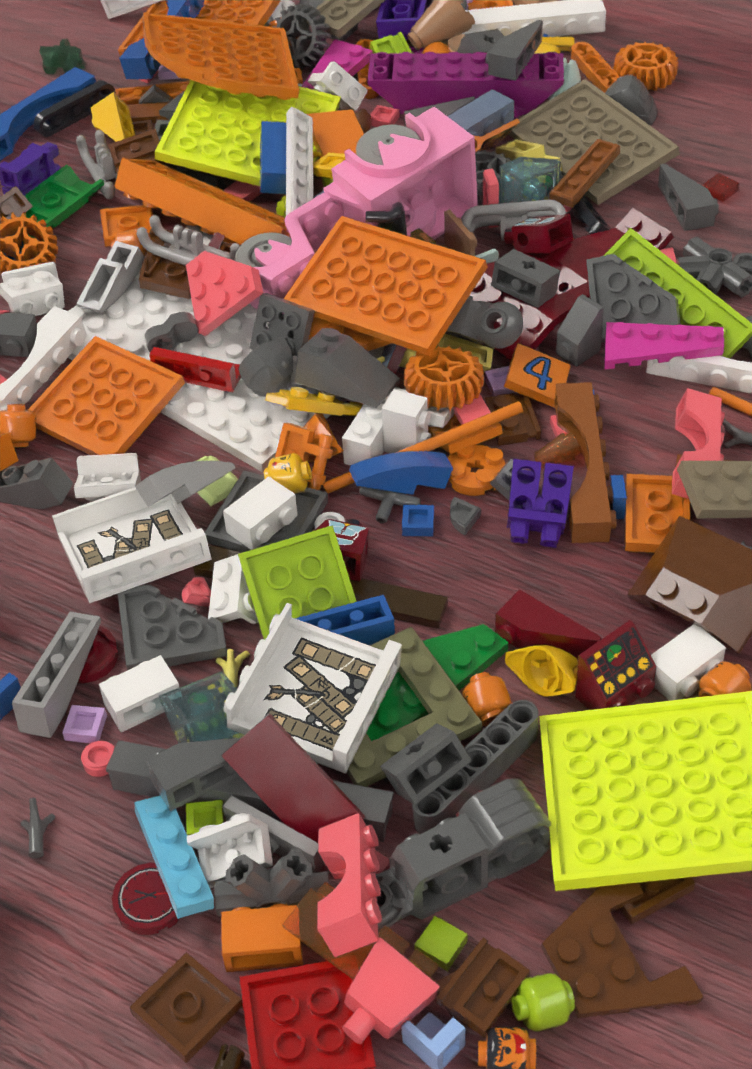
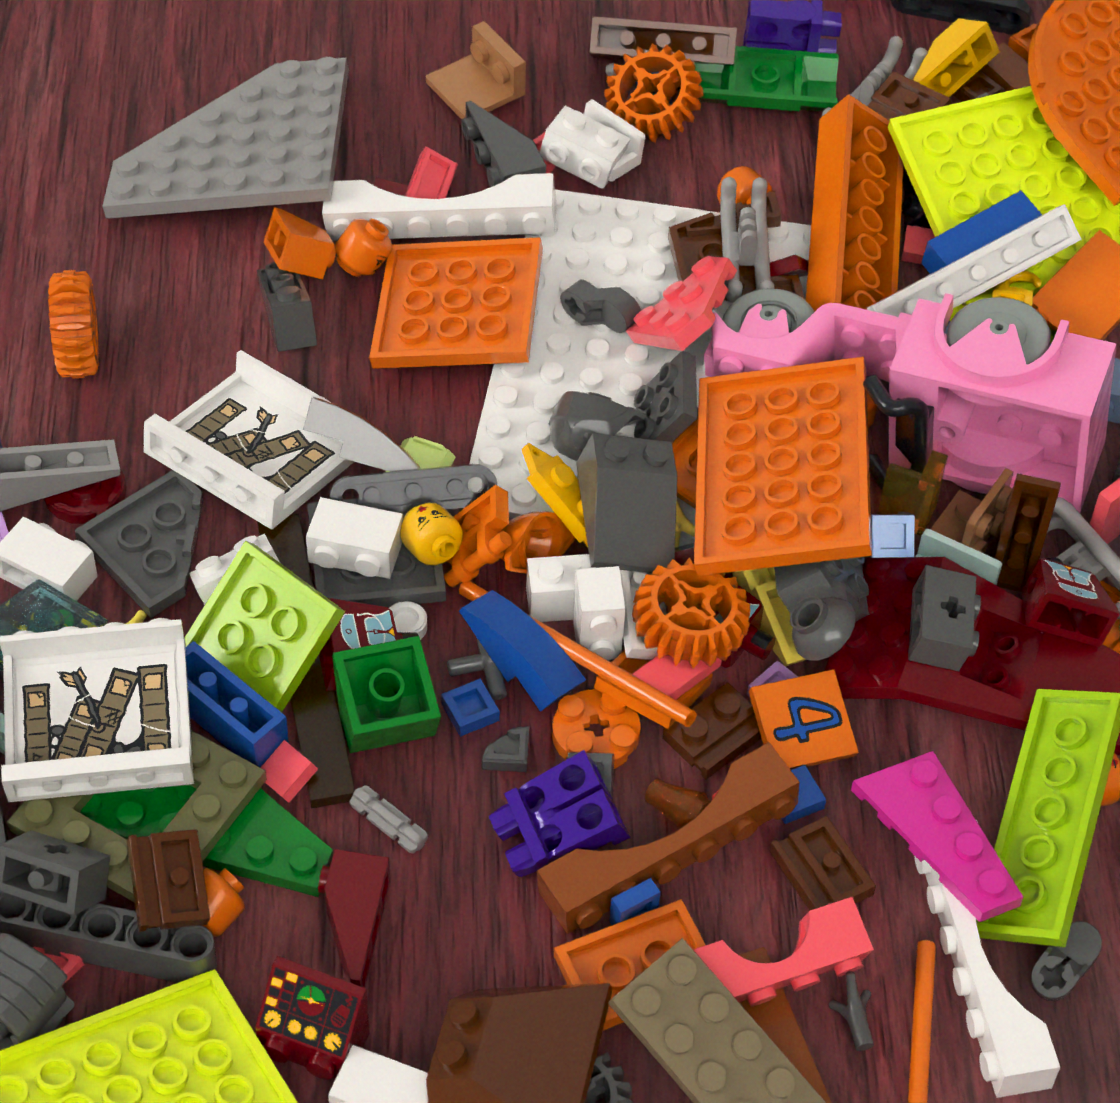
camera: 55 degrees right, 5 degrees up
white bracket [74,453,141,501] -> none
light grey slope [77,241,145,314] -> none
orange plate [100,205,153,247] -> none
red panel [149,347,241,392] -> none
coral tile [182,577,211,607] -> none
yellow hat [505,645,578,697] -> none
dark grey slope [556,294,604,367] -> none
dark grey plate [586,254,681,343] -> none
none -> reddish brown plate [127,829,210,932]
none -> coral tile [260,740,318,803]
none -> plate [329,464,497,514]
none -> green slope [332,636,441,753]
none -> light grey axle [350,785,428,854]
none -> reddish brown plate [769,816,876,911]
none -> reddish brown slope [993,473,1061,592]

